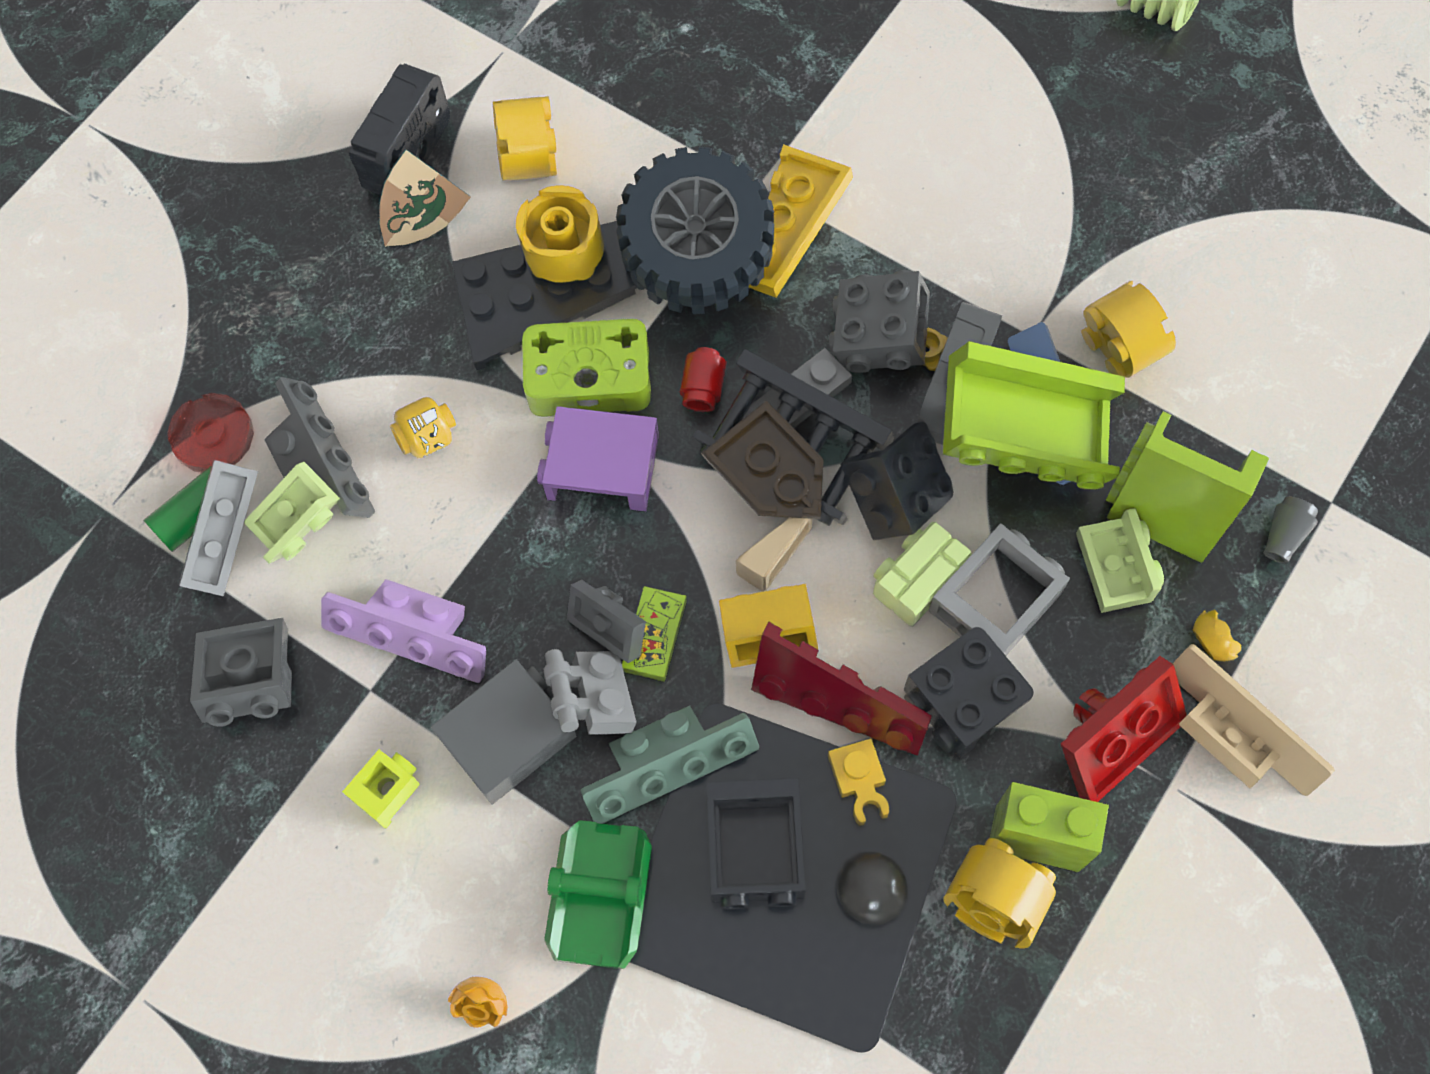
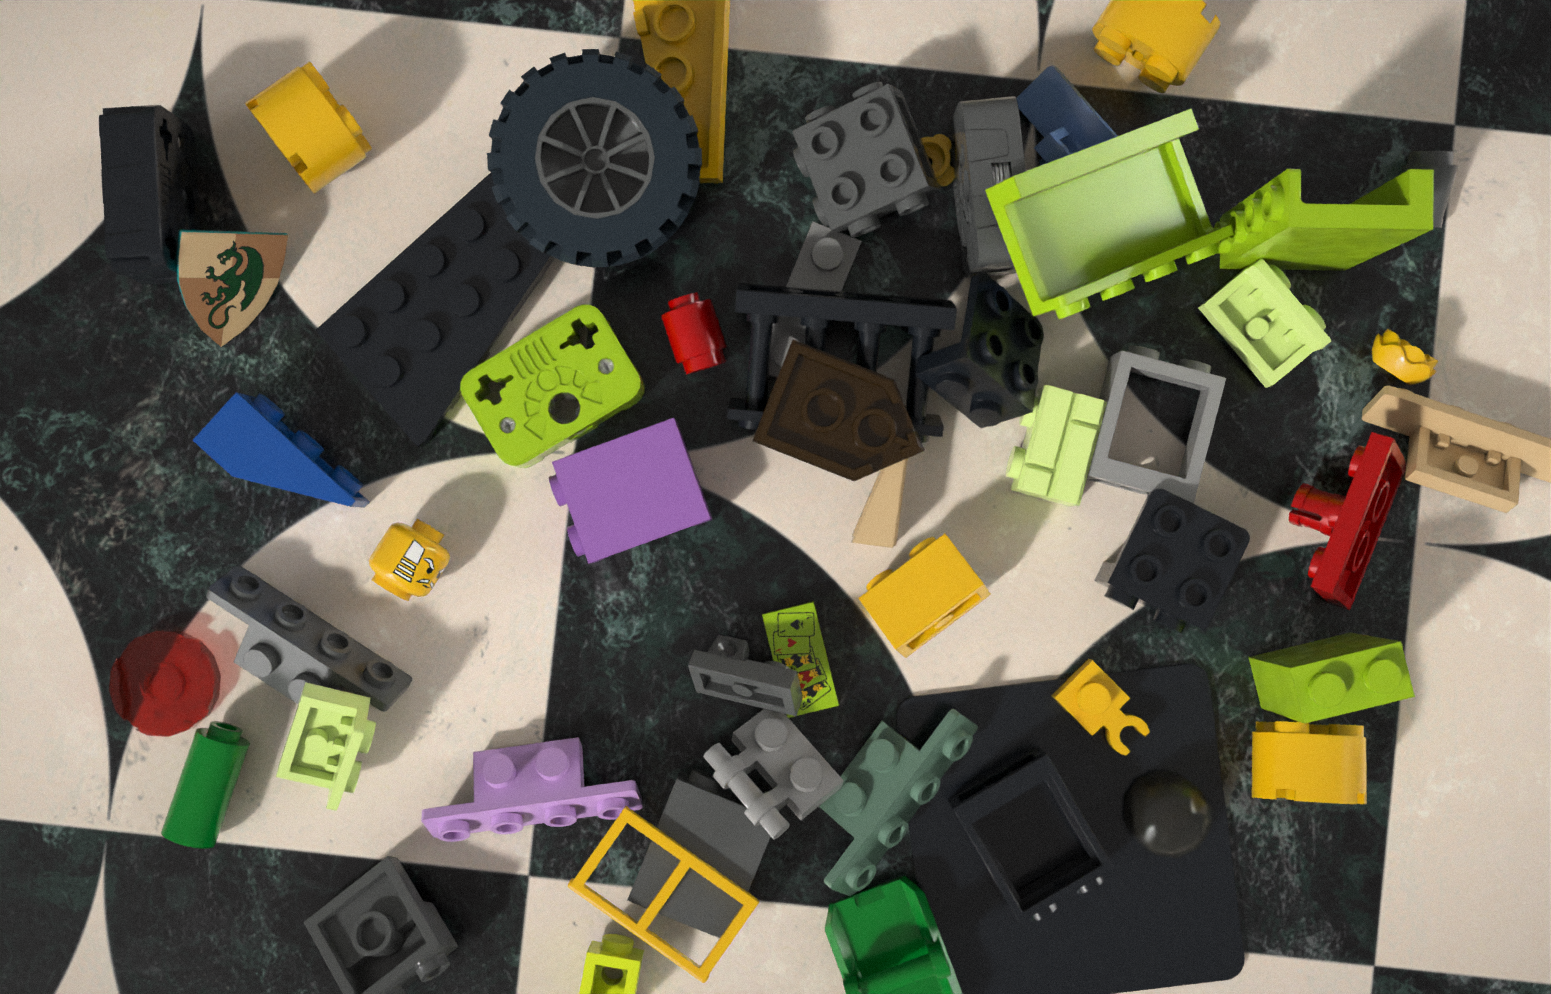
camera: 30 degrees left, 20 degrees up
light grey plate [179,460,258,596] -> none
yellow brick [516,185,604,282] -> none
dark red wing [751,621,932,756] -> none
none -> blue slope [193,392,370,508]
none -> yellow window [568,806,759,983]

